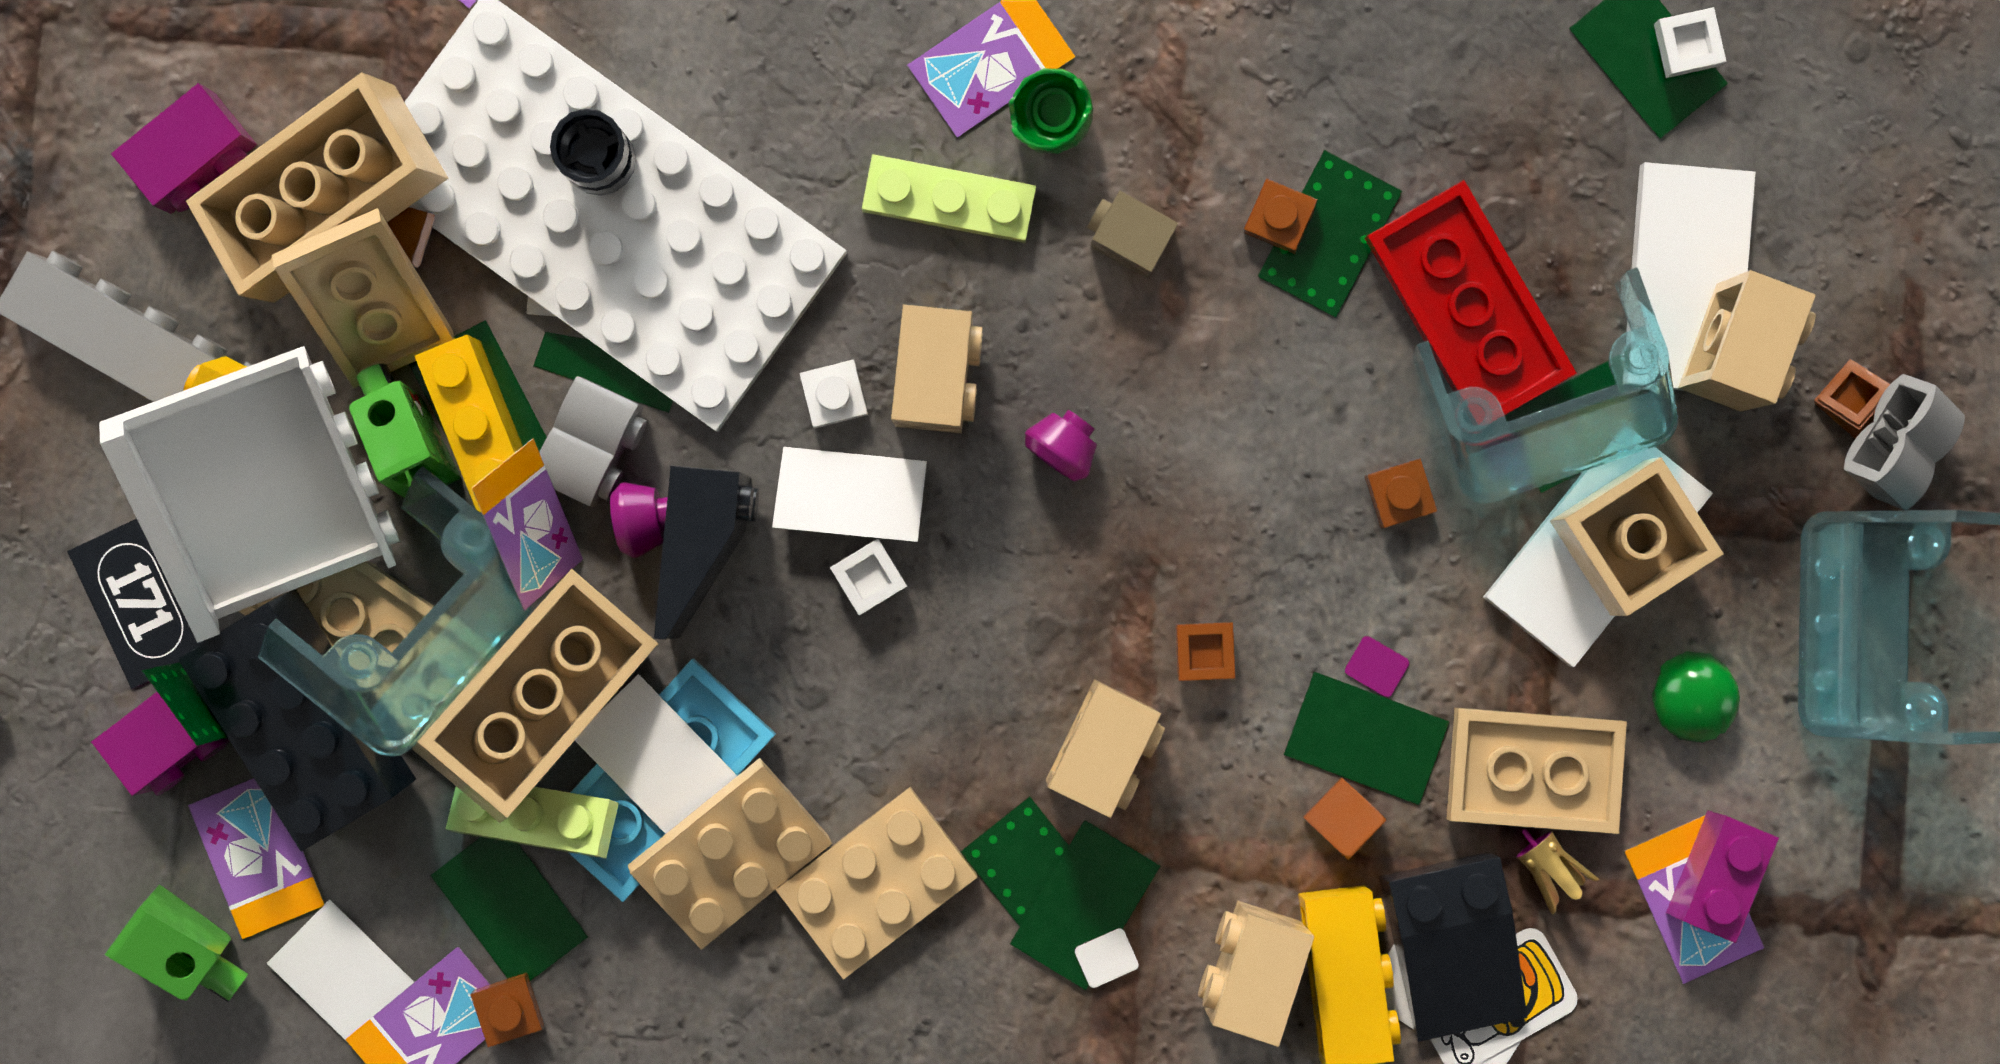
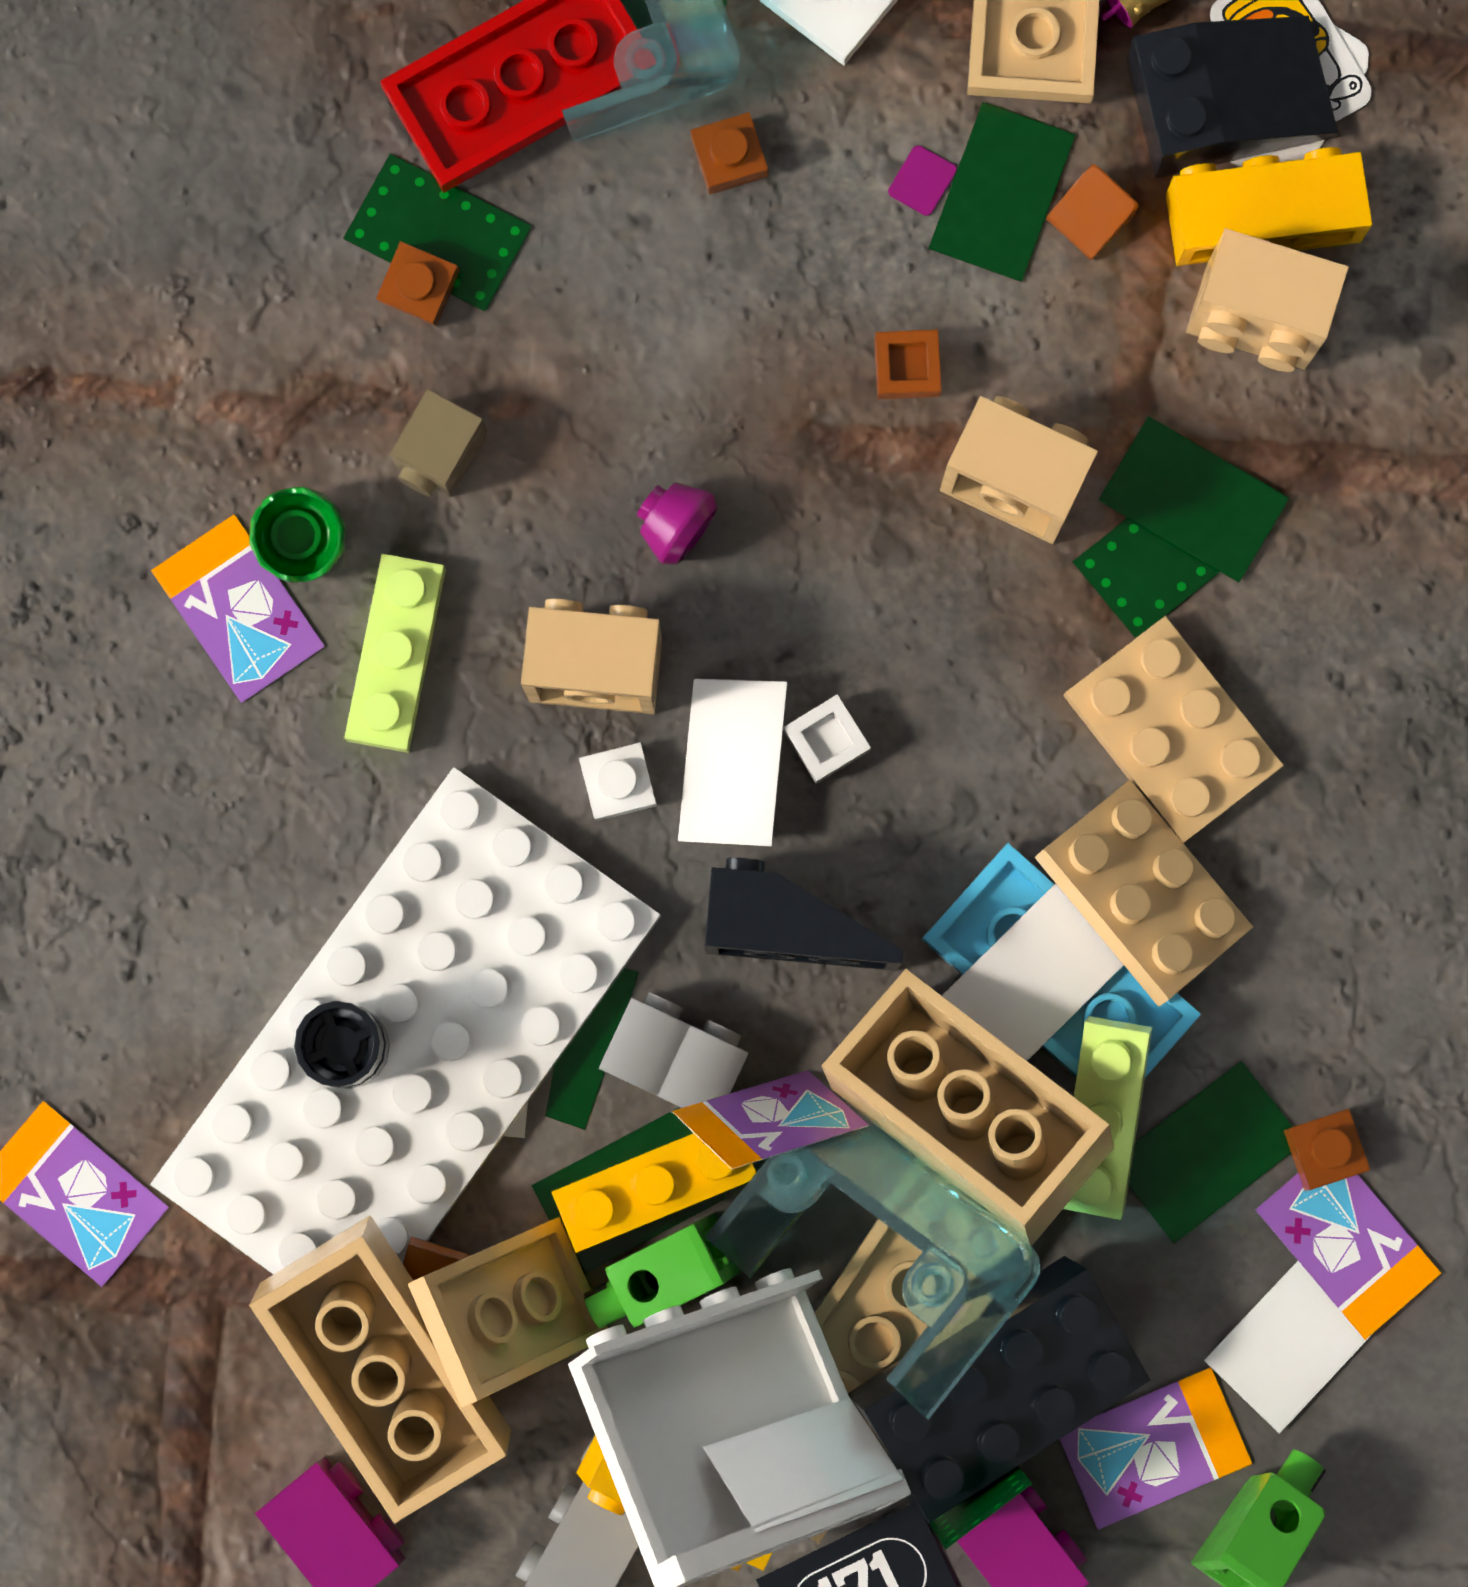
camera: 85 degrees left, 5 degrees down
magenta cone [610,482,667,558] -> none
white sticker [1075,928,1139,988] -> none
none -> white sticker [703,1397,904,1533]

